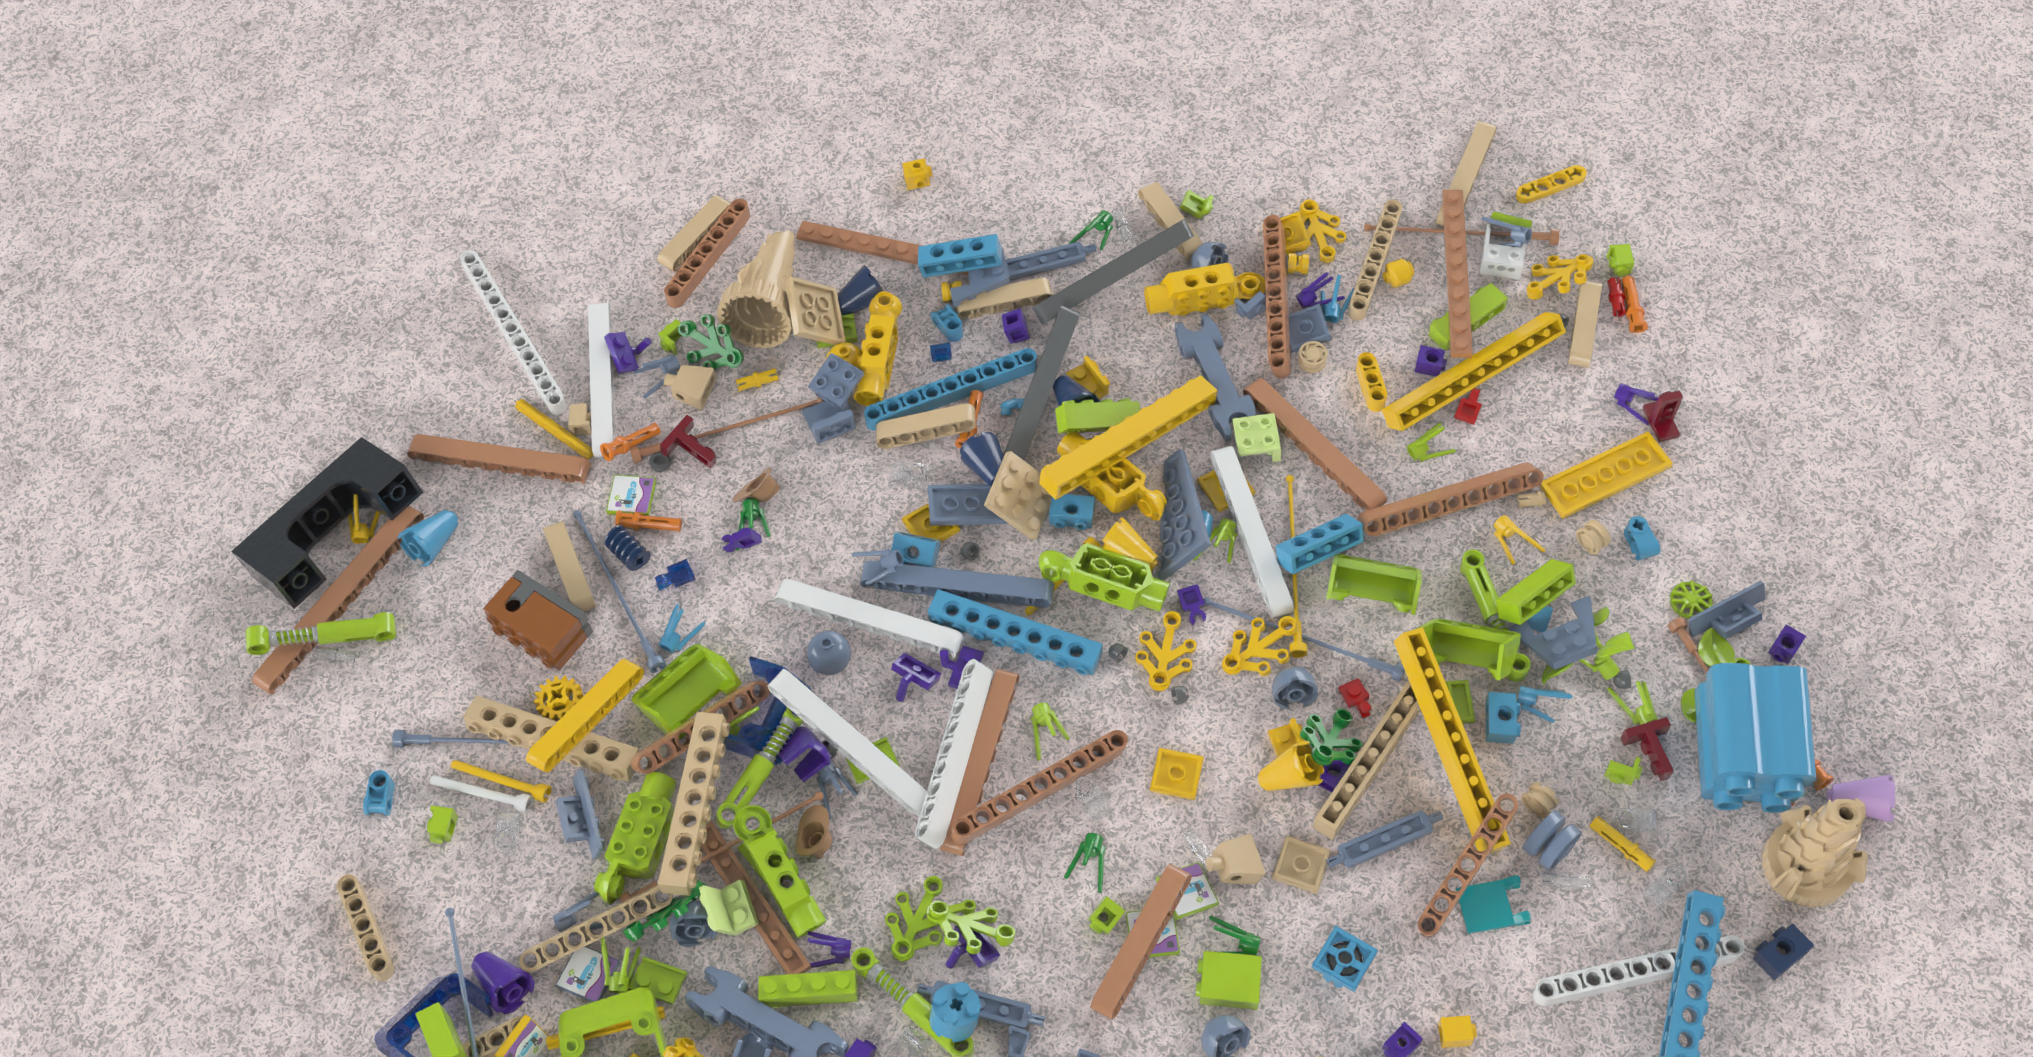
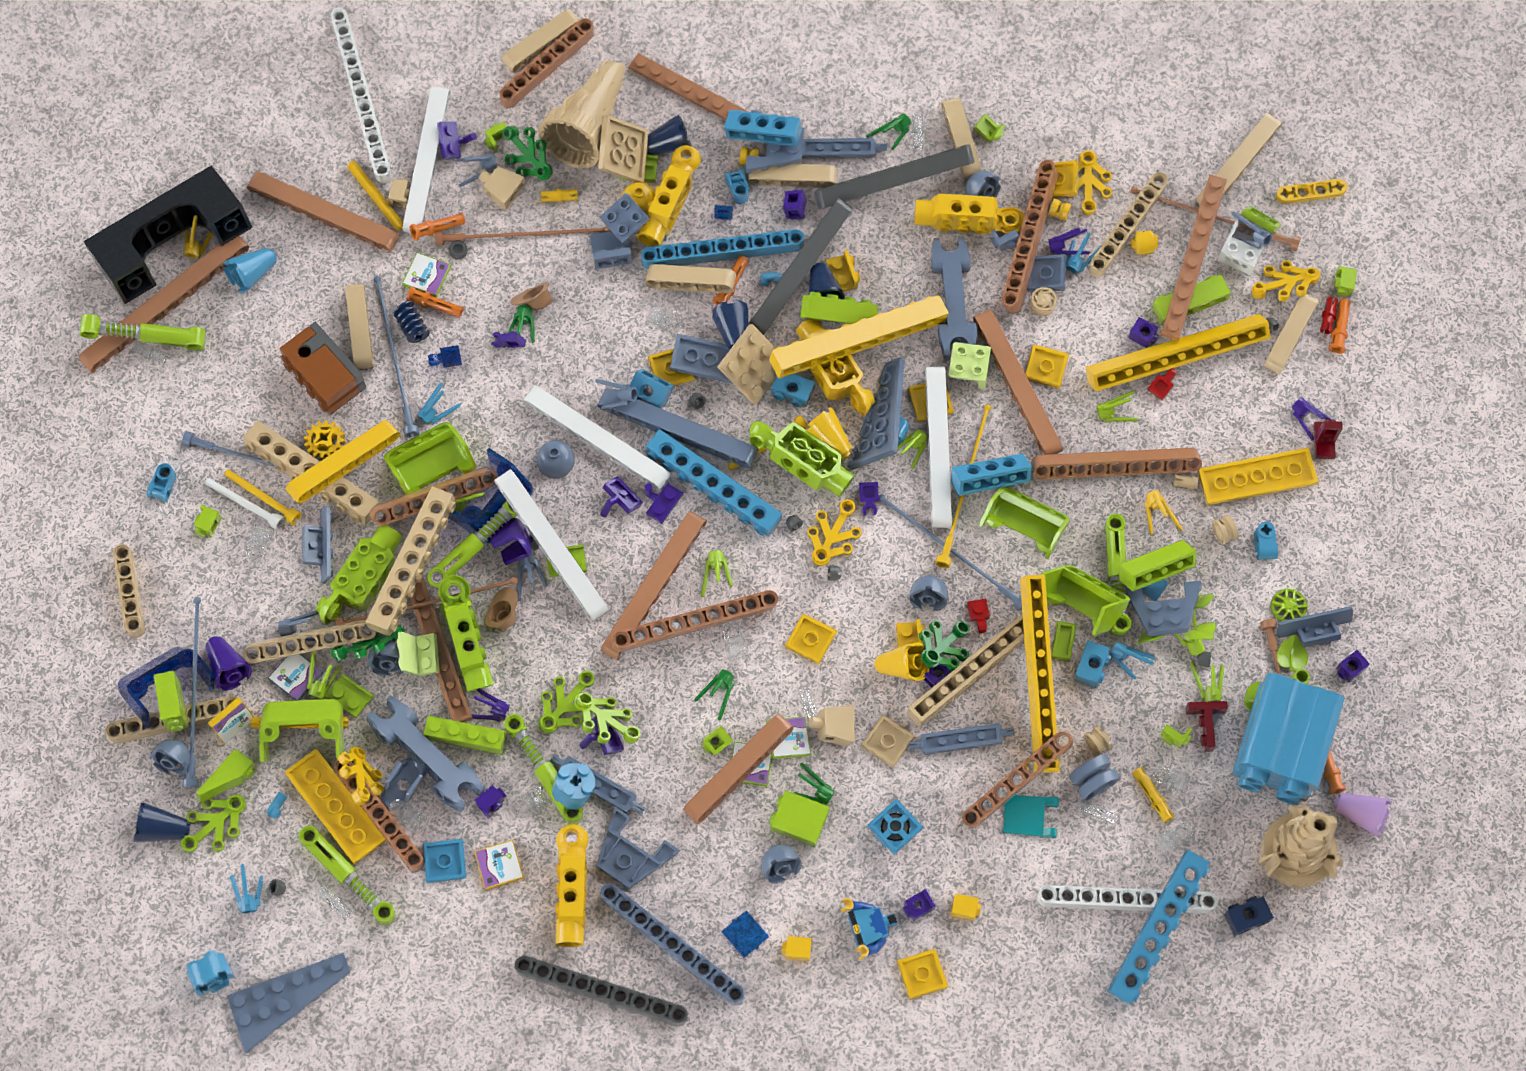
camera: 10 degrees right, 10 degrees up
dark red bracket [660,415,716,469] -> none
yellow brick [902,158,933,190] -> none
white beam [915,659,993,849] -> none
yellow plant [1222,616,1298,676] -> none
yellow beam [1356,352,1388,412] -> none
none -> yellow tile [1025,344,1069,389]

